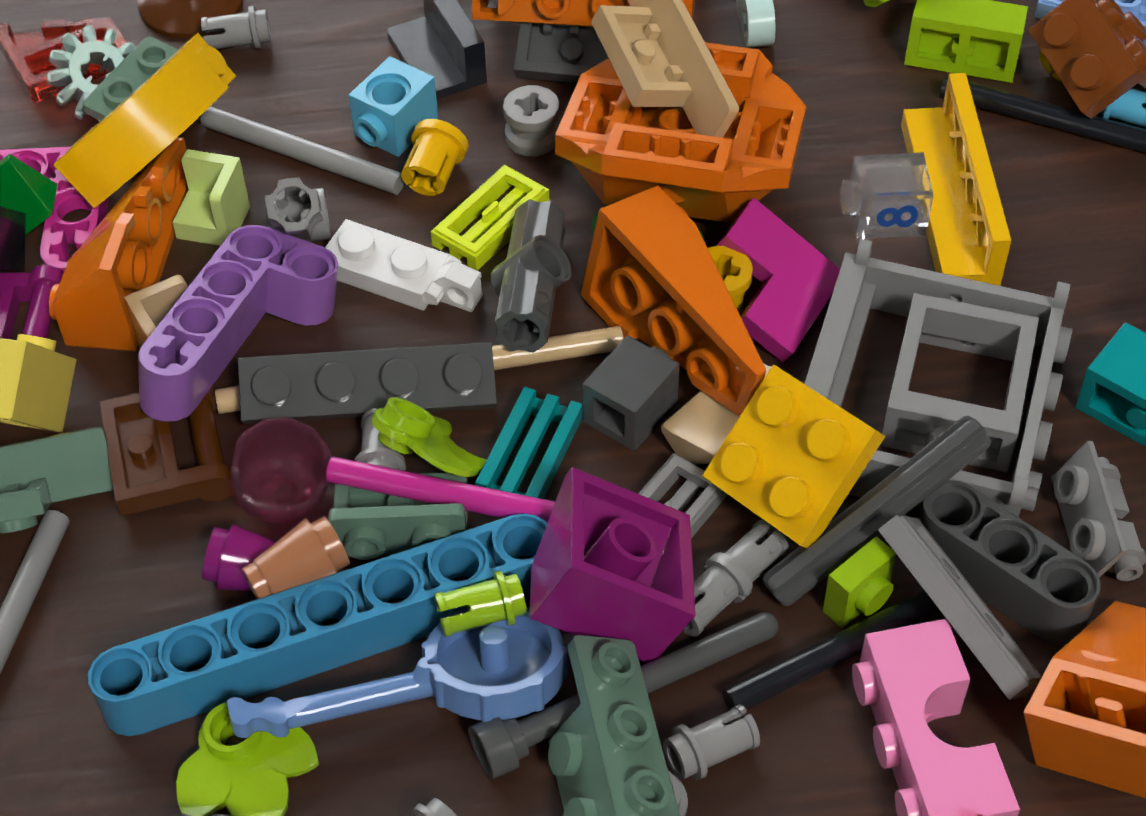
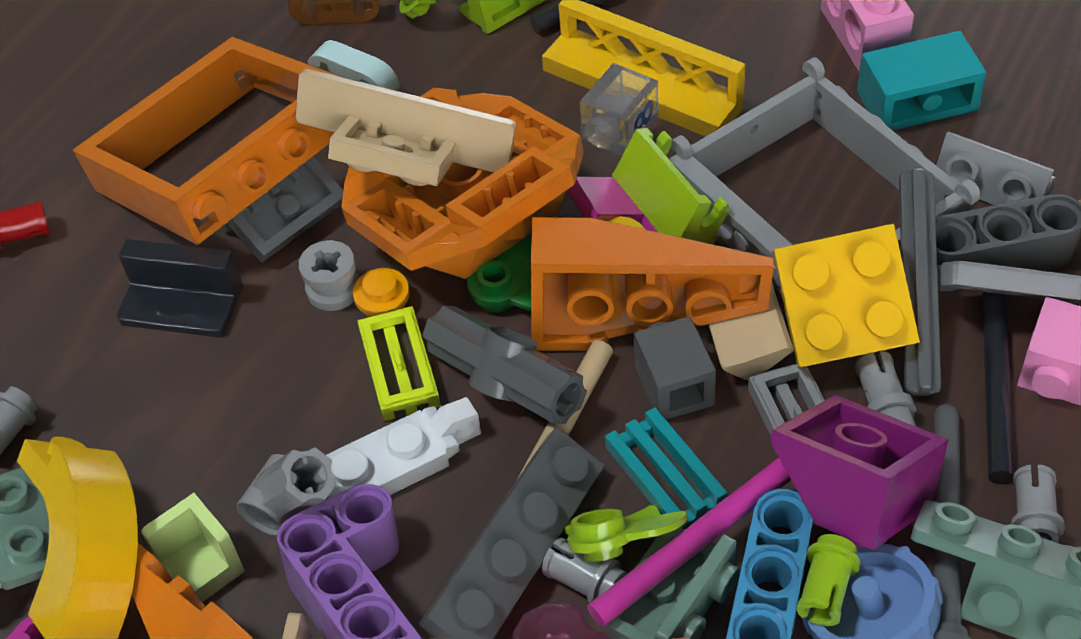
camera: 50 degrees left, 0 degrees up
light grey bar [200,106,404,195] -> none
medium azure brick [349,56,438,157] -> none
yellow bush [401,119,469,196] -> none
lime plate [823,536,896,629] -> none
light grey window [880,293,1039,473] -> none
none -> light orange plate [352,268,410,317]
none -> lime hinge [612,128,729,245]

